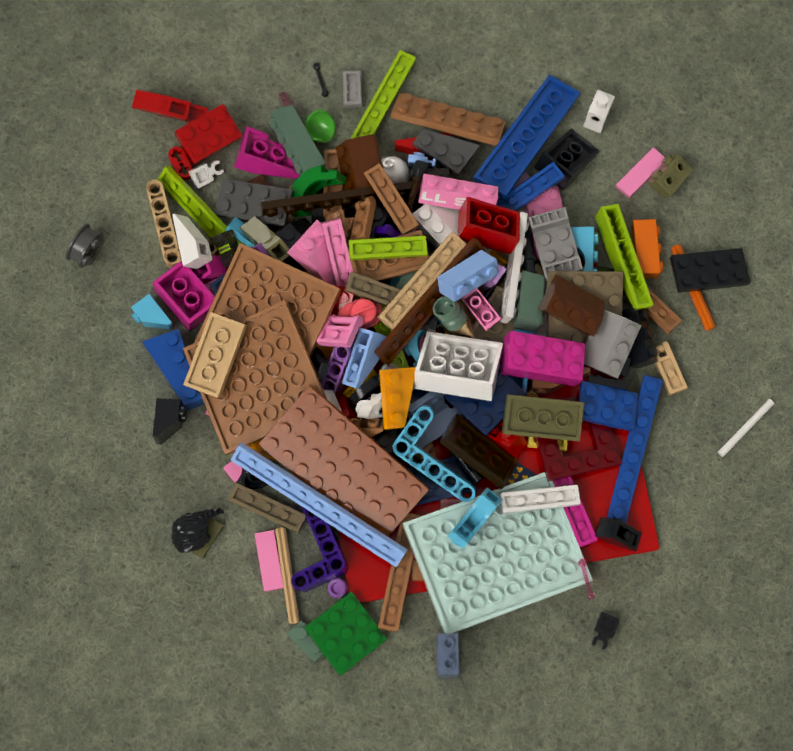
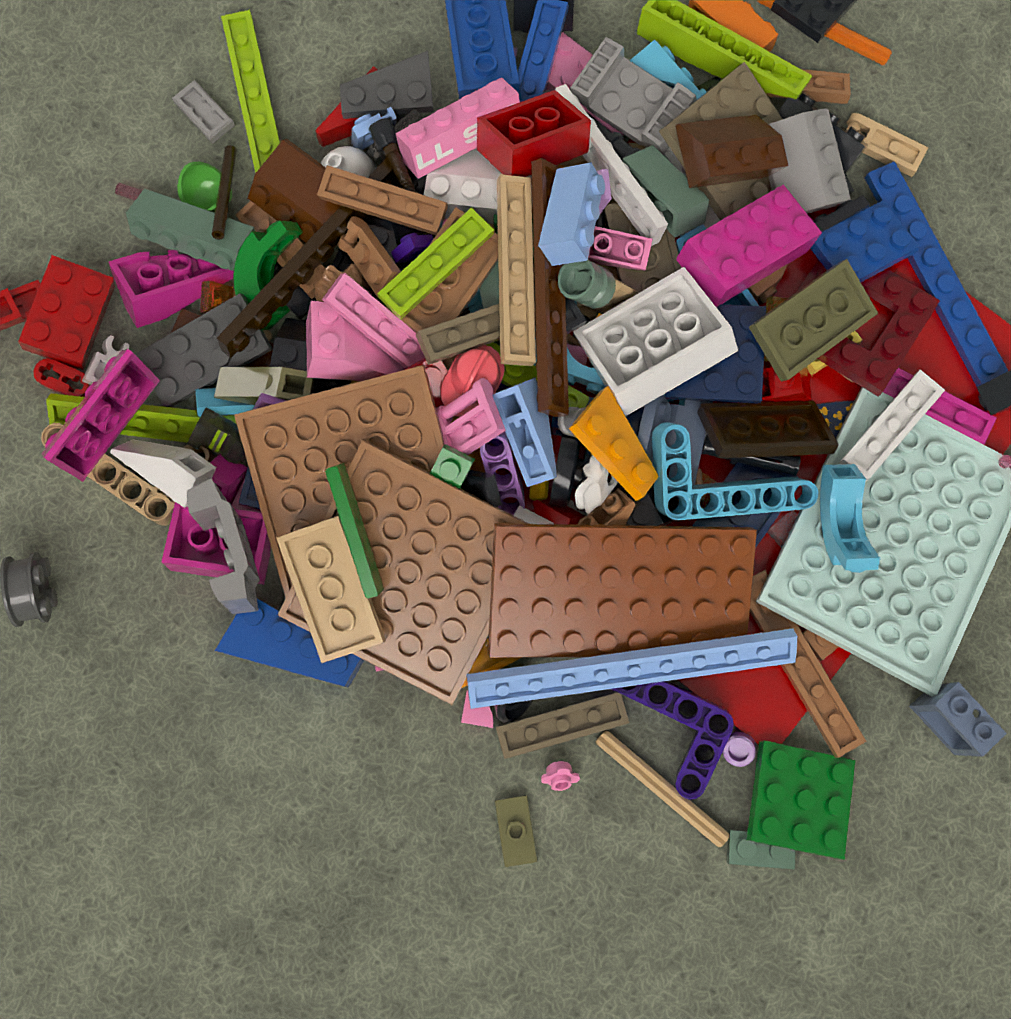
camera: 40 degrees left, 5 degrees up
medium azure slope [131,294,174,330] -> none
black slope [152,398,187,445] -> none
black hair [171,508,224,553] -> none
bright pink tile [255,530,284,592] -> none
black hinge [313,63,329,97] -> none
medium nougat plate [391,93,506,146] -> none
none -> dark pink slope [42,349,160,482]
none -> light grey plate [187,478,260,614]
none -> clear orange plate [200,281,234,314]
none -> dark brown piece [212,145,237,240]
none -> green tile [325,463,384,599]
none -> plate [430,444,475,489]
none -> bright pink plate [541,761,580,791]

